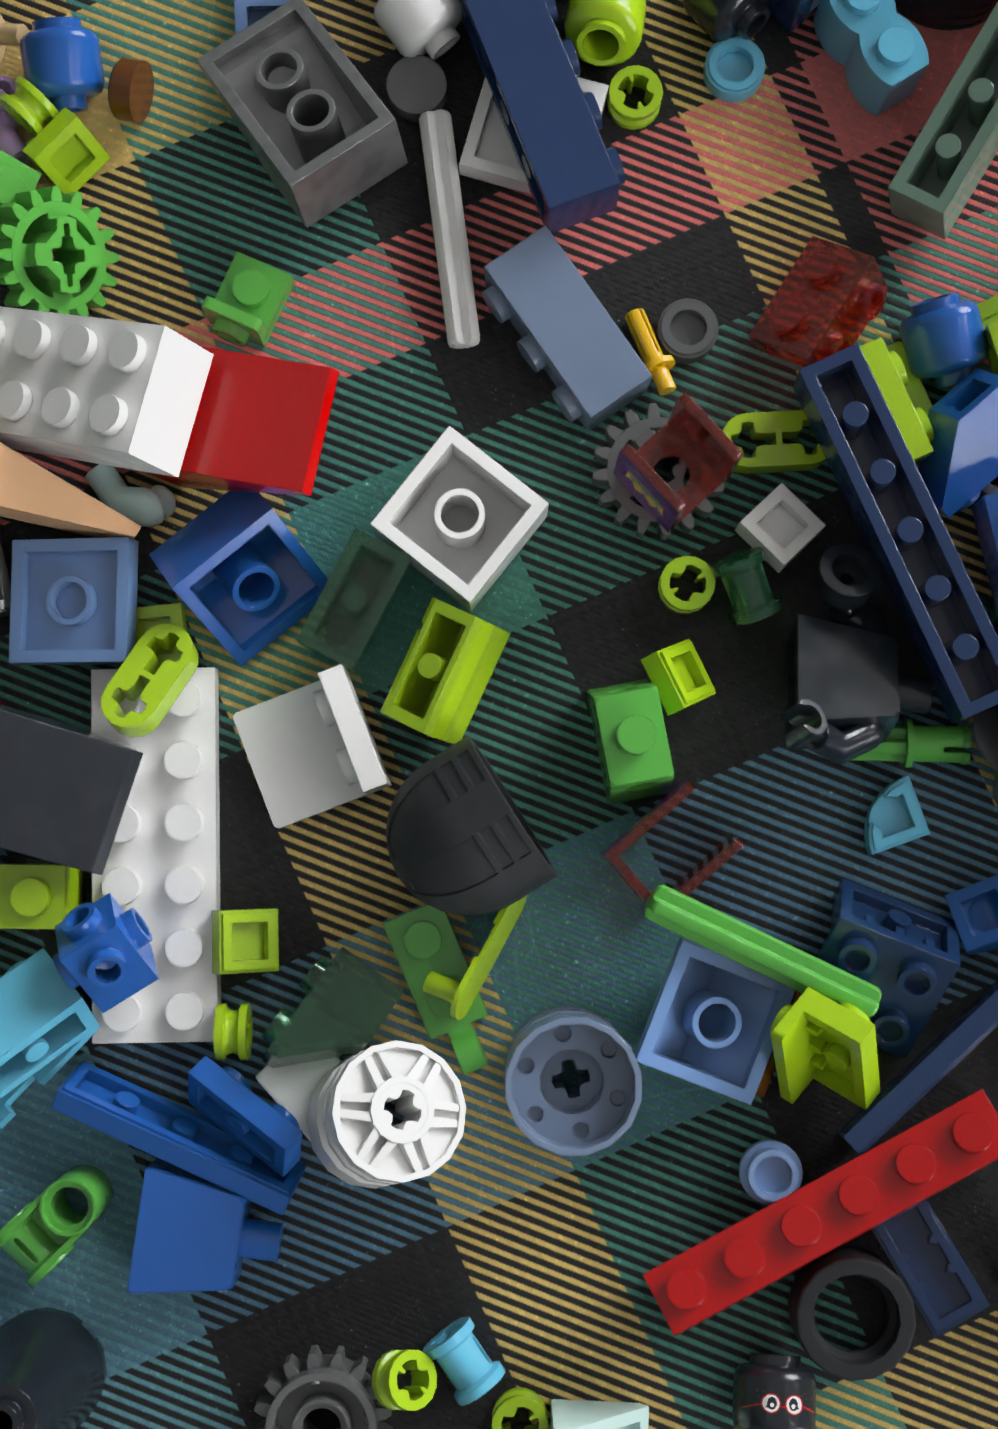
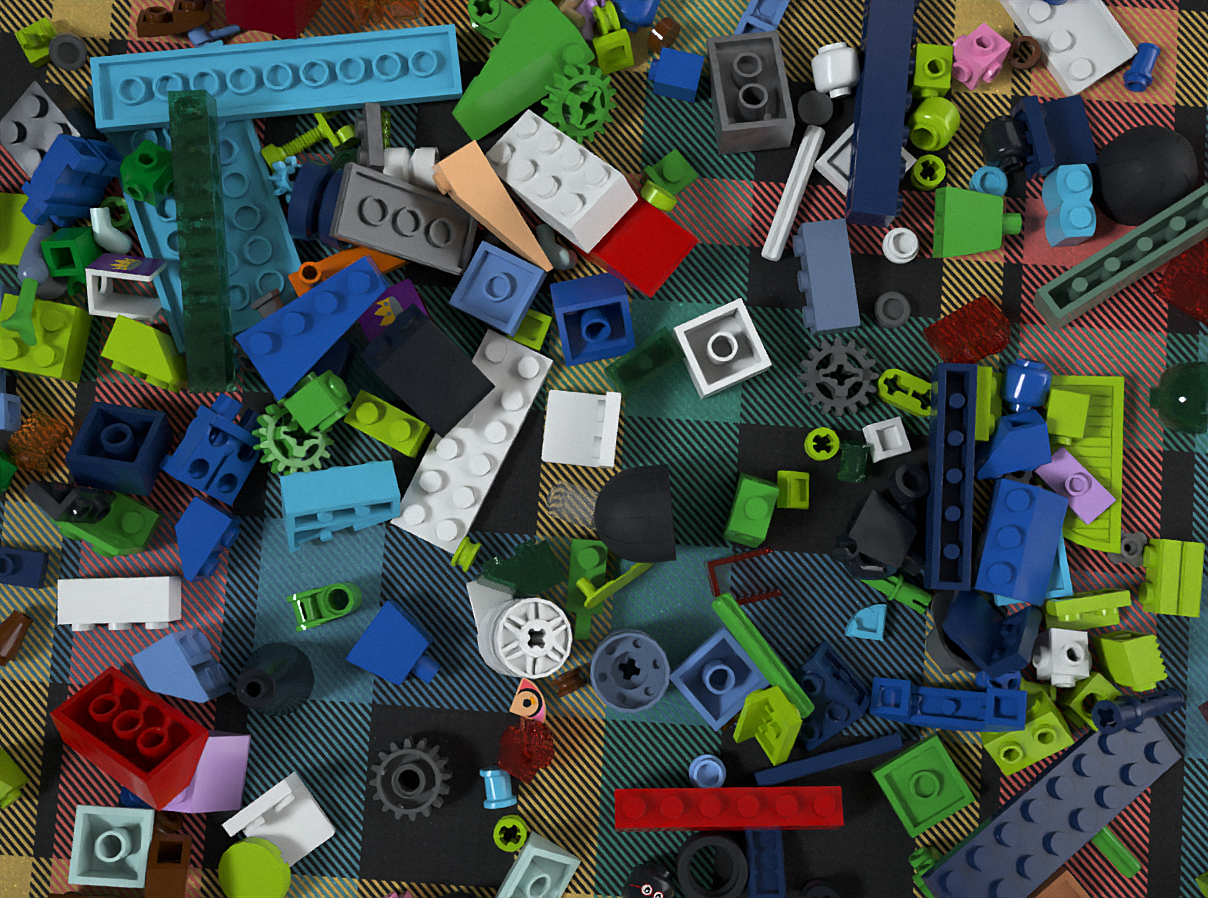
camera: 30 degrees right, 0 degrees up
blue tile [51,1061,307,1215] -> none
blue brick [53,893,159,1013] -> none
lime beam [101,623,199,738] -> none
blue plate [188,1055,302,1177] -> none
lime tile [212,908,279,975] -> none
lime bush [372,1350,437,1411] -> none
lime brick [380,597,511,744] -> none
clear red piece [613,392,743,532] -> none
yellow piece [625,308,676,396] -> none
none -> clear red brick [497,716,555,785]
none -> tile [509,677,547,724]
none -> clear brick [546,480,599,530]
none -> reddish brown bush [550,666,588,698]
none -> lime tile [640,180,678,213]
none -> blue brick [648,47,705,103]
none -> white plate [882,227,919,264]
none -> bright green torso [933,187,1022,258]

